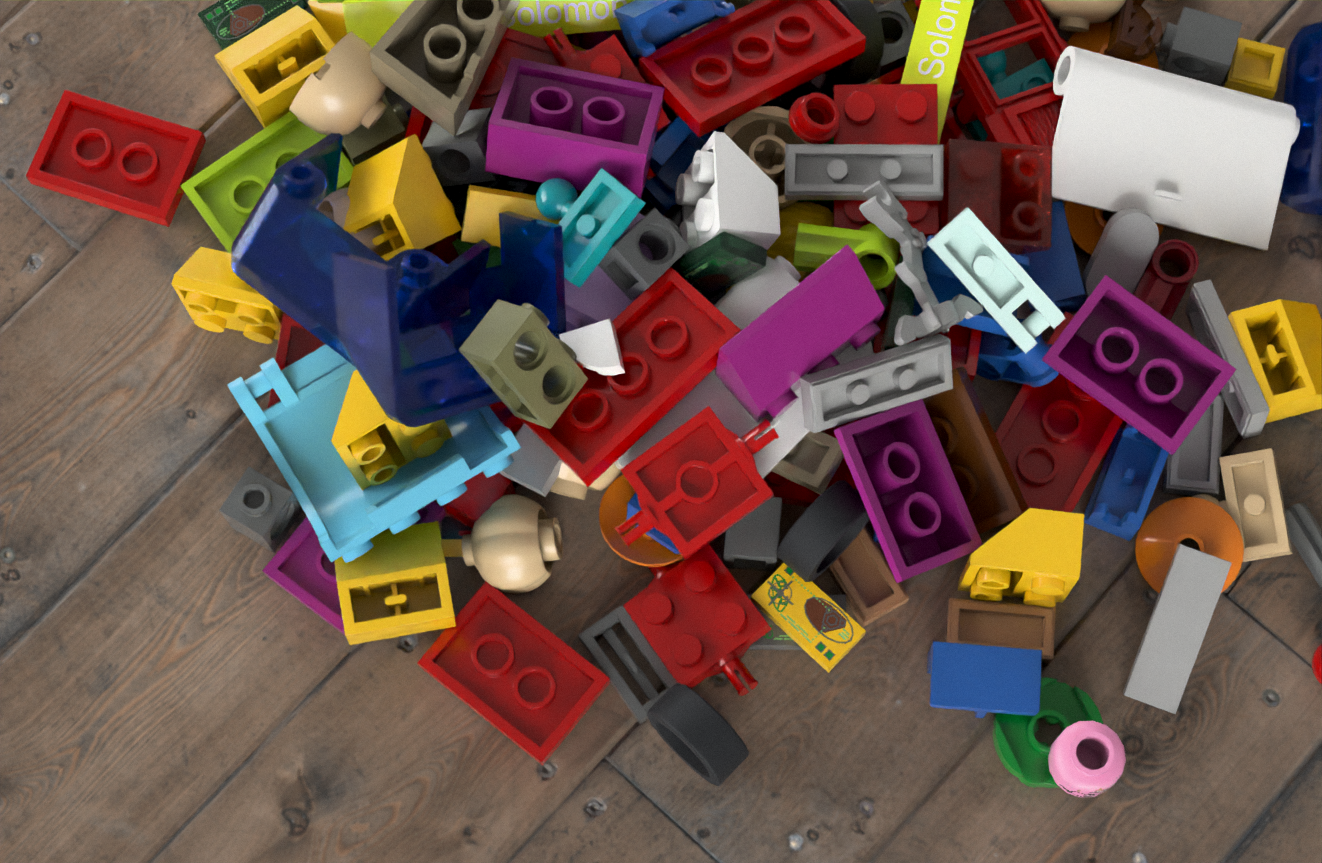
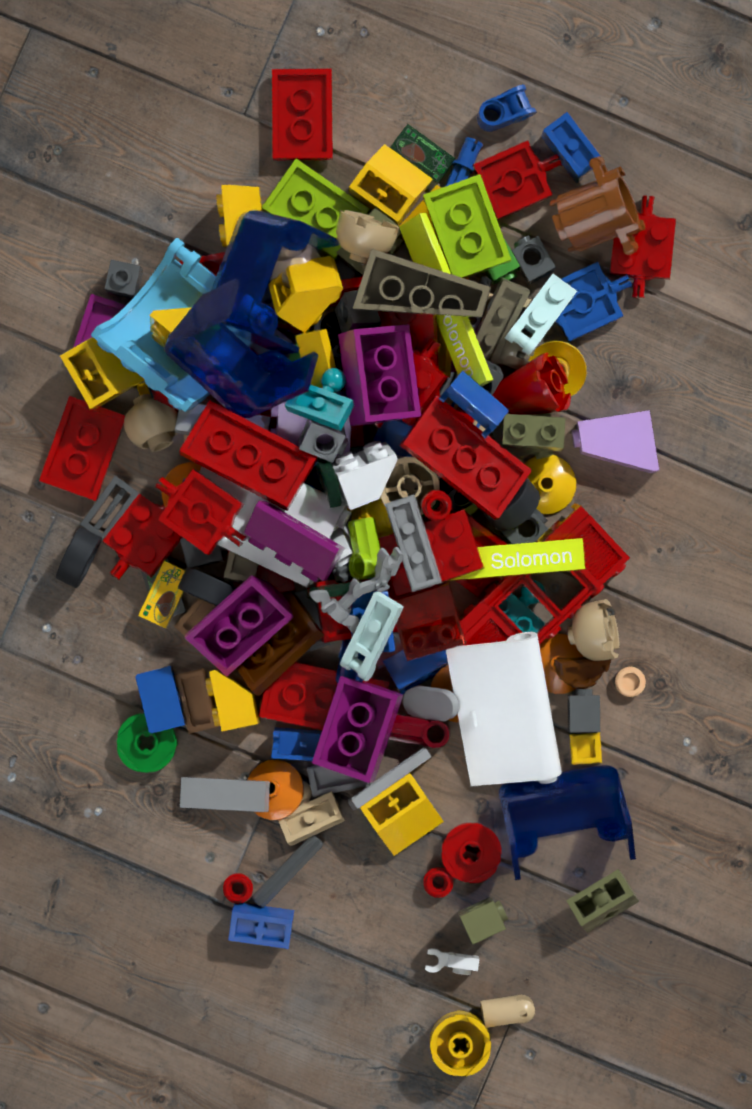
camera: 70 degrees right, 15 degrees up
olive brick [459,299,588,429] -> none
white tile [559,318,625,375] -> none
light grey tile [800,334,953,433] -> none
bright pink head [1048,720,1126,798] -> none

